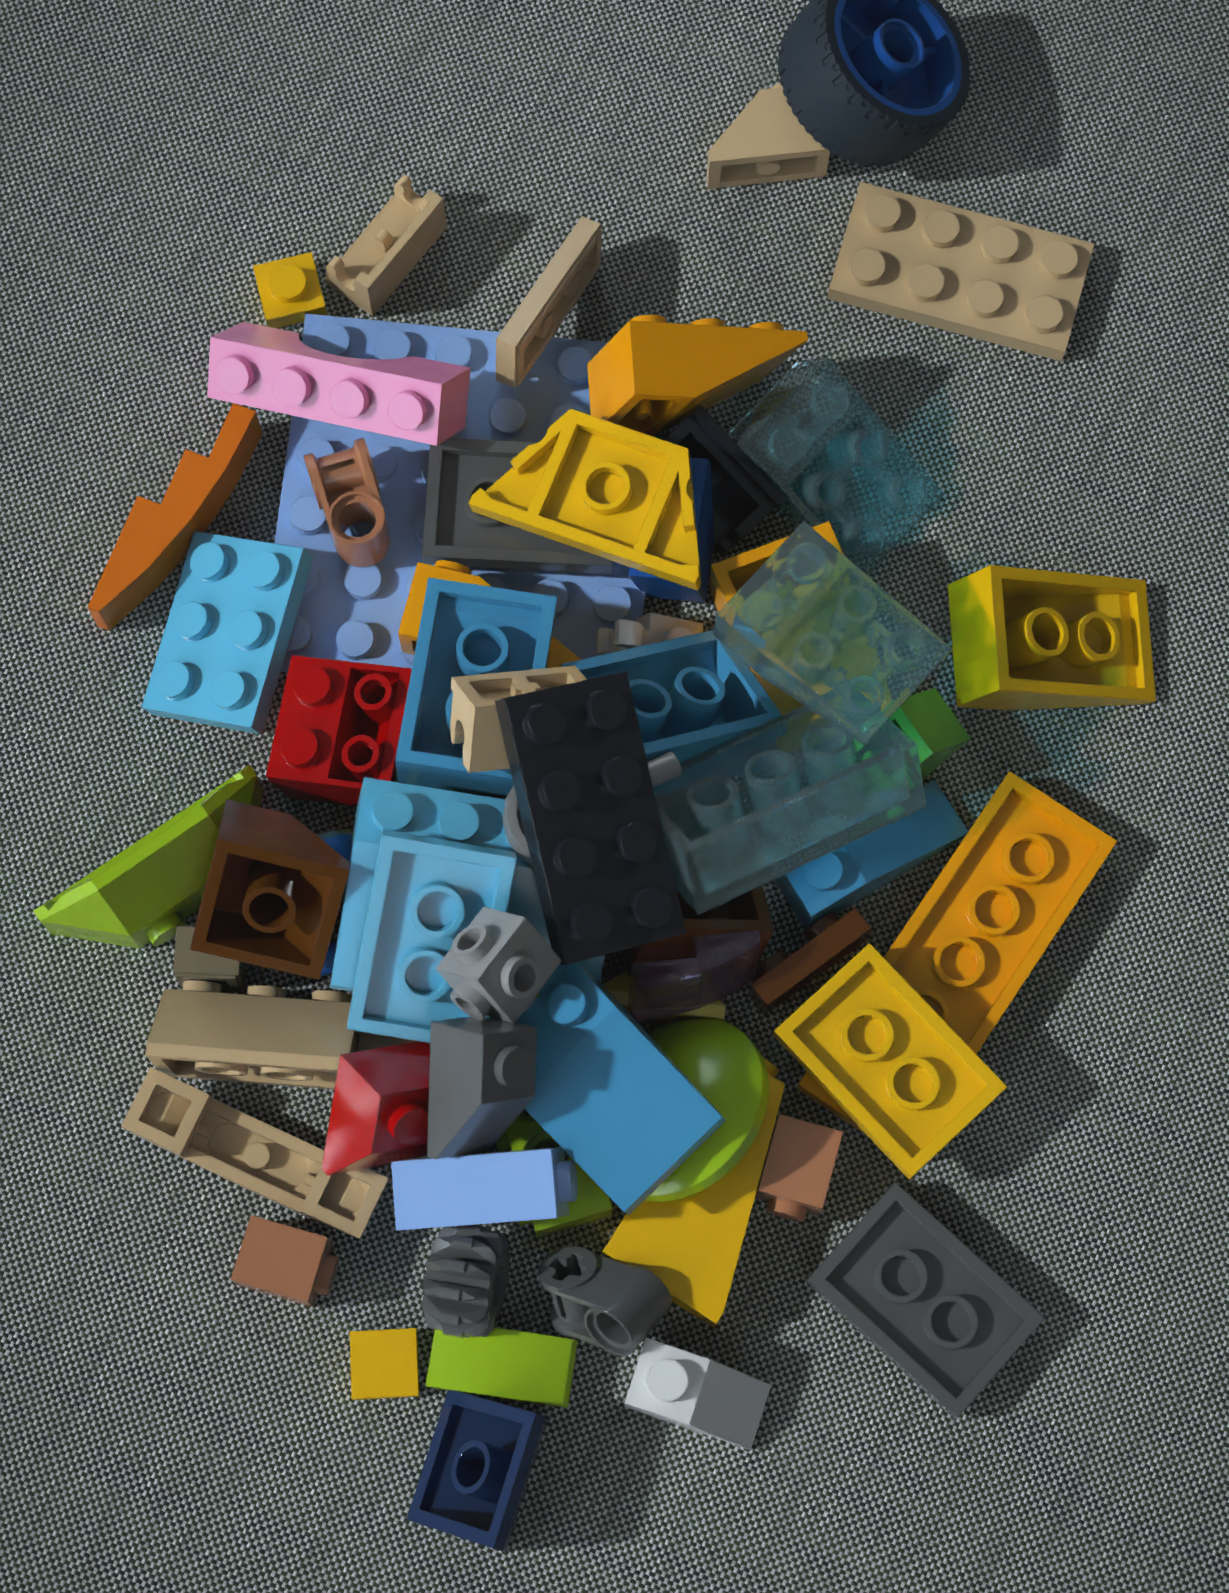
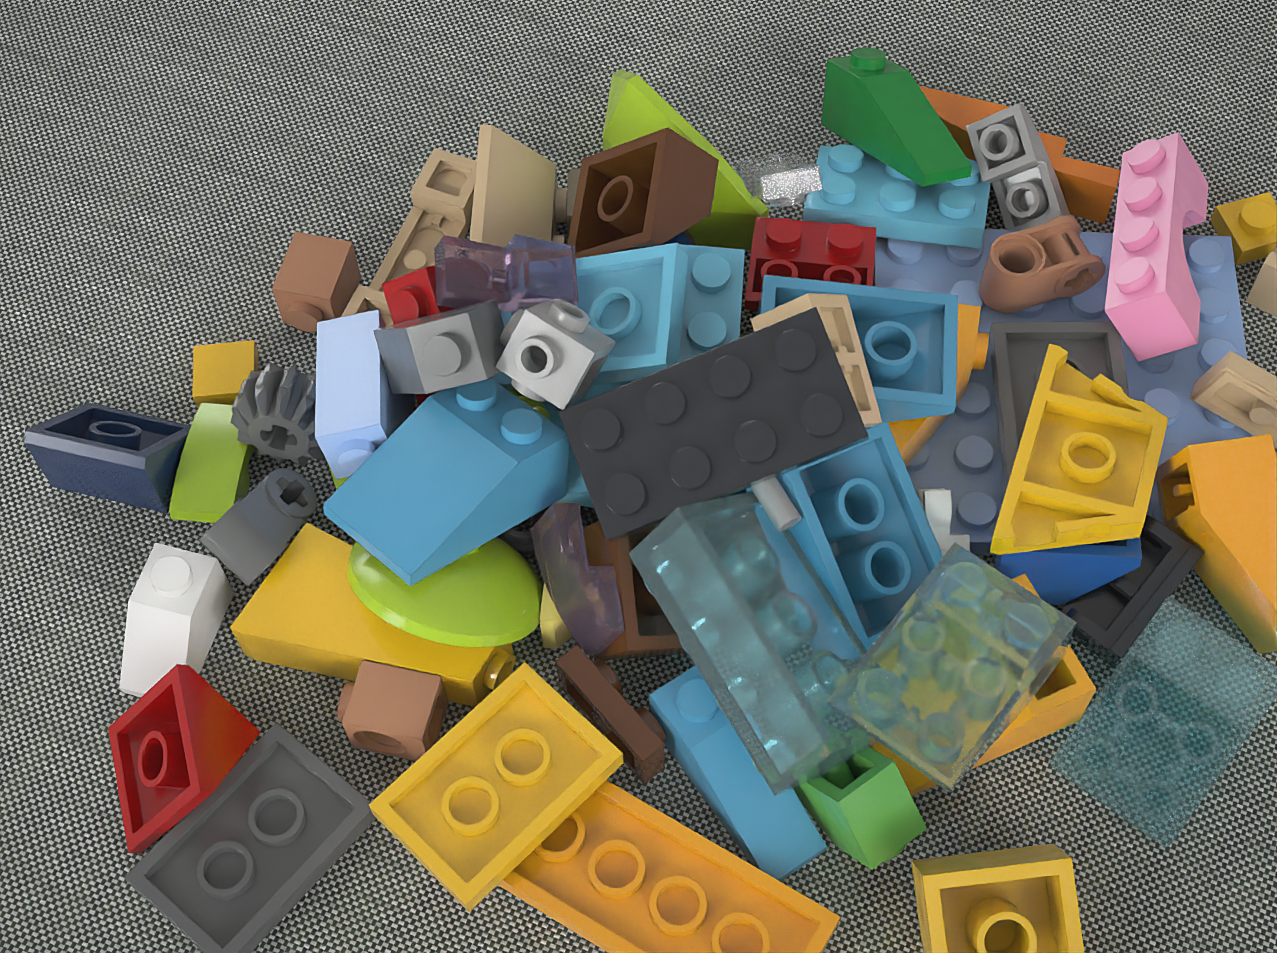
camera: 90 degrees right, 15 degrees down
none -> red slope [108,664,261,853]
none -> clear purple slope [434,234,579,312]
none -> clear plate [735,151,822,207]
none -> green slope [821,47,972,187]
none -> light grey slope [966,103,1070,232]

